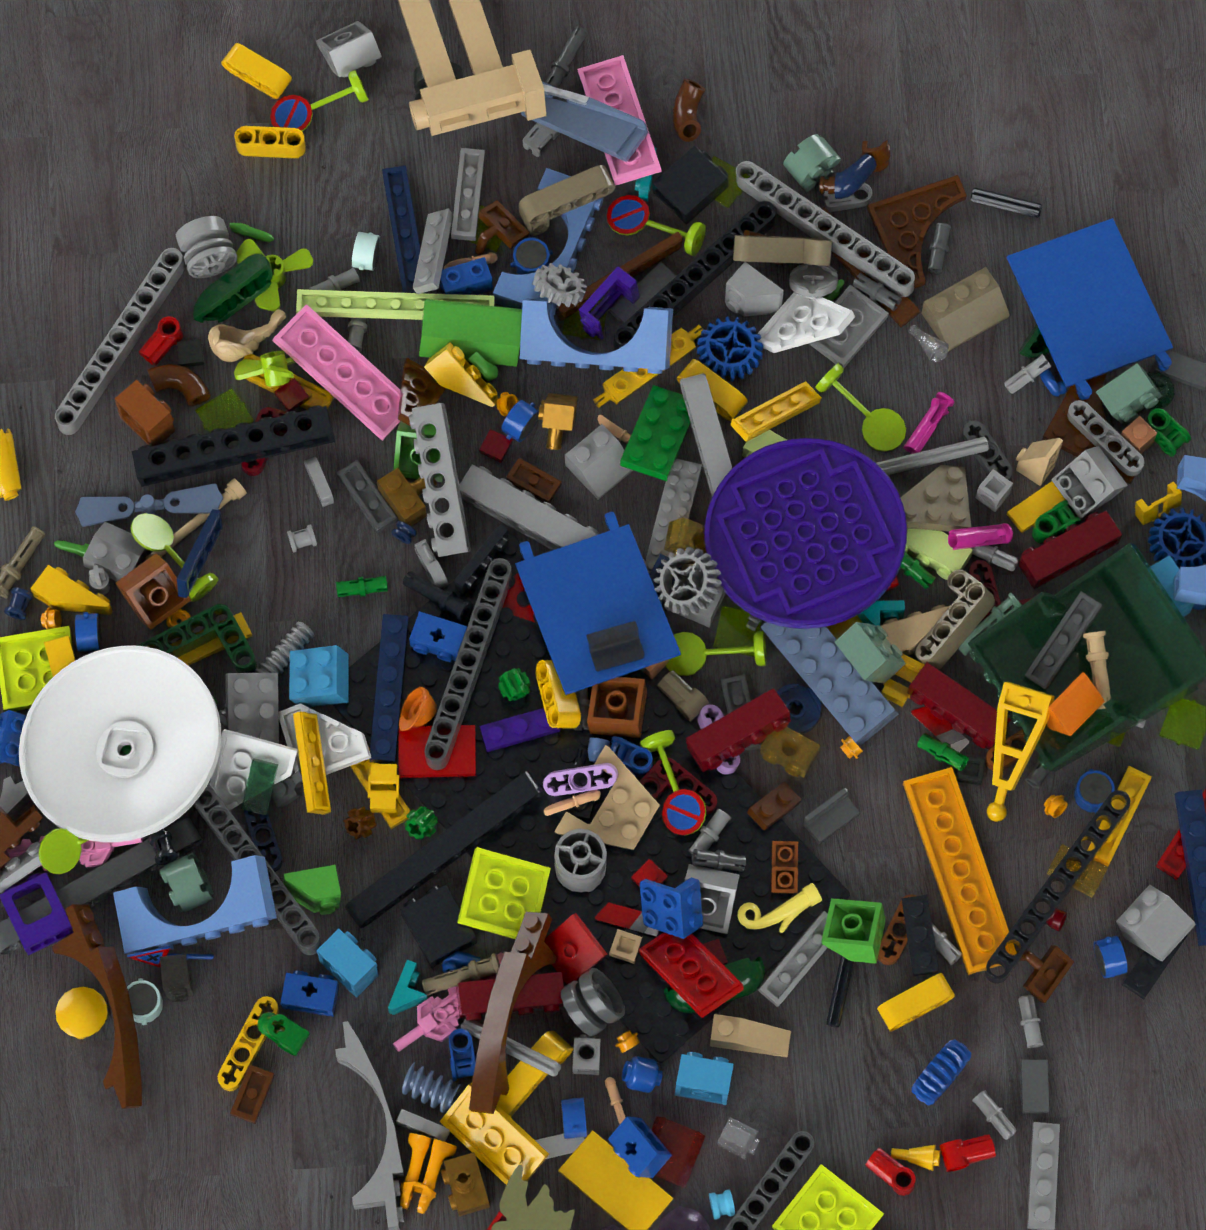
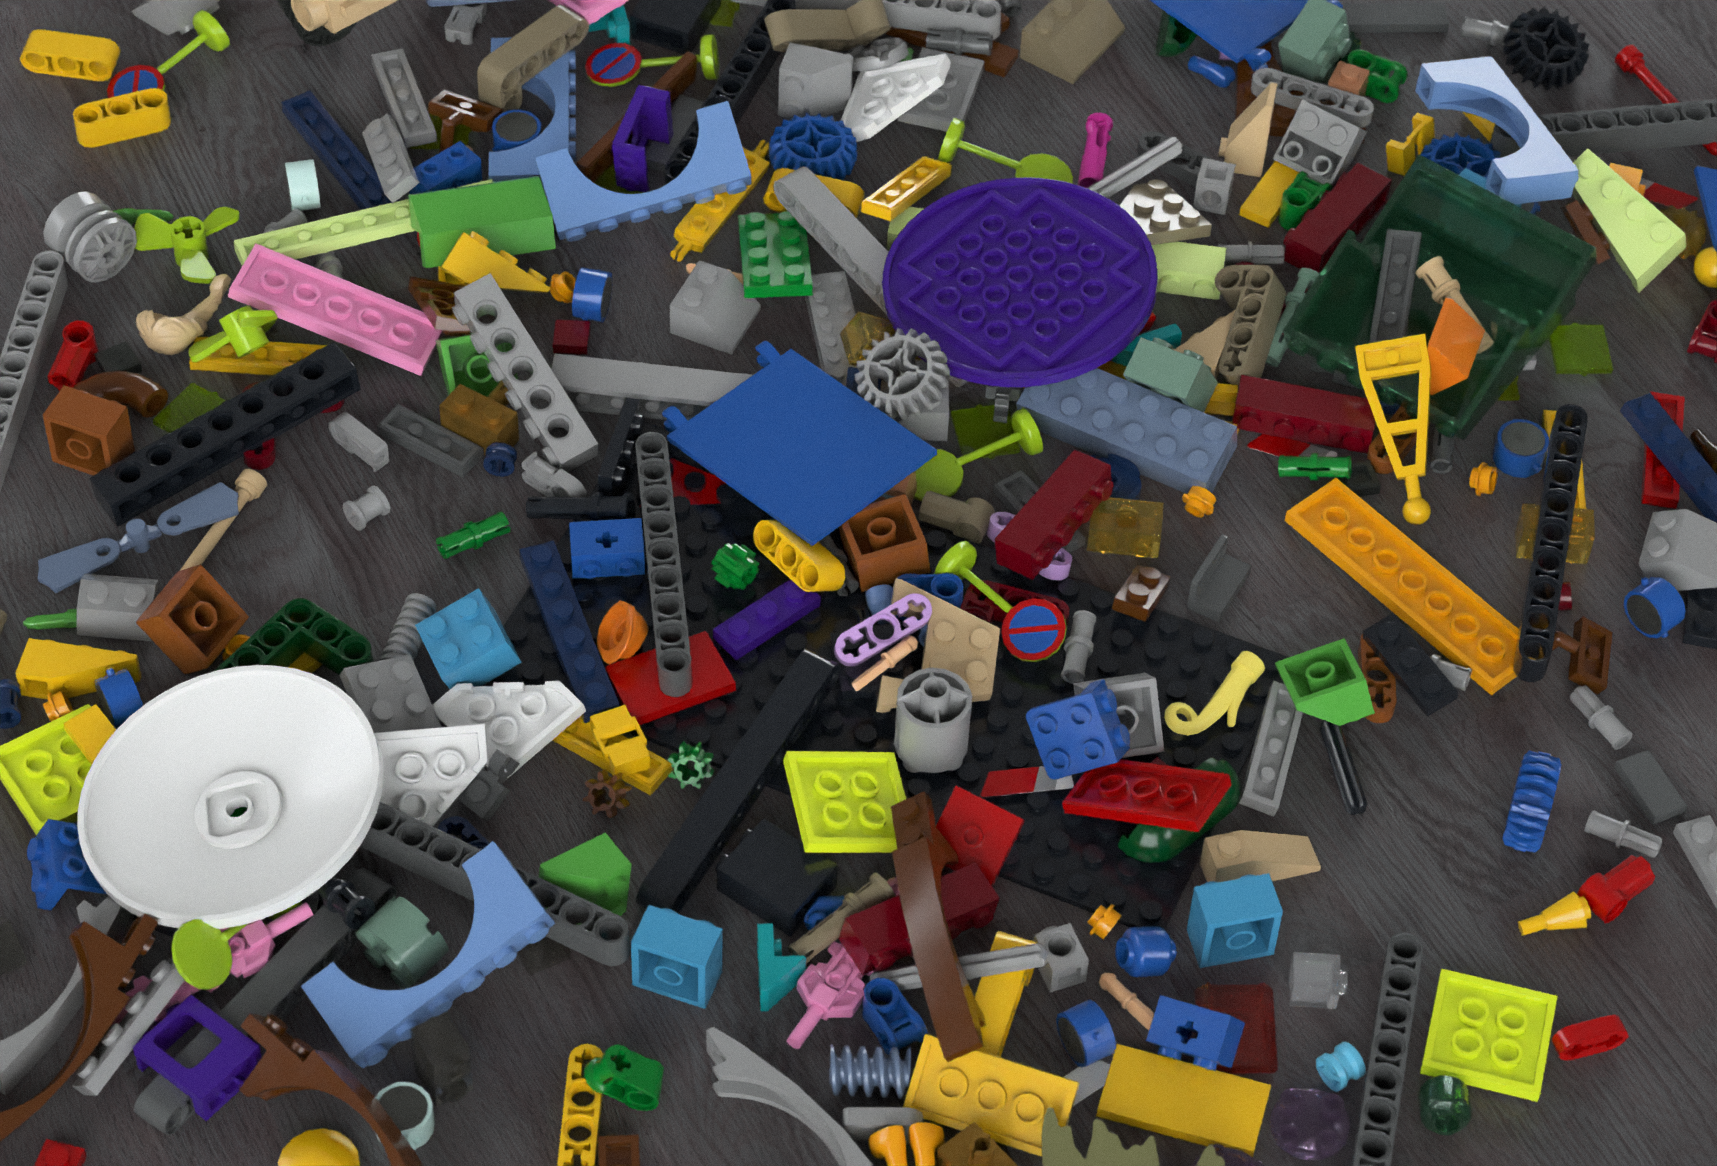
camera: 25 degrees left, 20 degrees down
light grey axle [89,565,110,595] -> none
blue piece [127,946,214,968] -> none
lime piece [130,513,219,602] -> none
dark blue tile [177,509,222,598] -> none
dark green brick [193,254,273,323] -> none
clear green tile [241,758,279,815] -> none
dark red tile [274,378,309,412] -> none
blue brick [281,970,339,1017] -> none
yellow tile [293,711,331,815] -> none
bright green arm [468,351,498,381] -> none
reddish brown plate [506,458,562,503] -> none
light grey gear [532,263,587,307] -> none
pearl gold brick [538,393,578,450] -> none
dark grey wheel [561,968,625,1036] -> none
clear smoke panel [586,621,645,671] -> none
tan plate [609,929,642,963] -> none
red plate [631,859,668,887] -> none
dark grey pin [692,849,746,872] -> none
dark orange slope [771,841,798,893] -> none
red piece [865,1147,916,1196] -> none
yellow beam [877,973,955,1031] -> none
green pin [900,552,936,590] -> none
clear cone [909,325,949,363] -> none
dark pink piece [948,523,1013,550] -> none
light grey axle [1004,354,1052,394] -> none

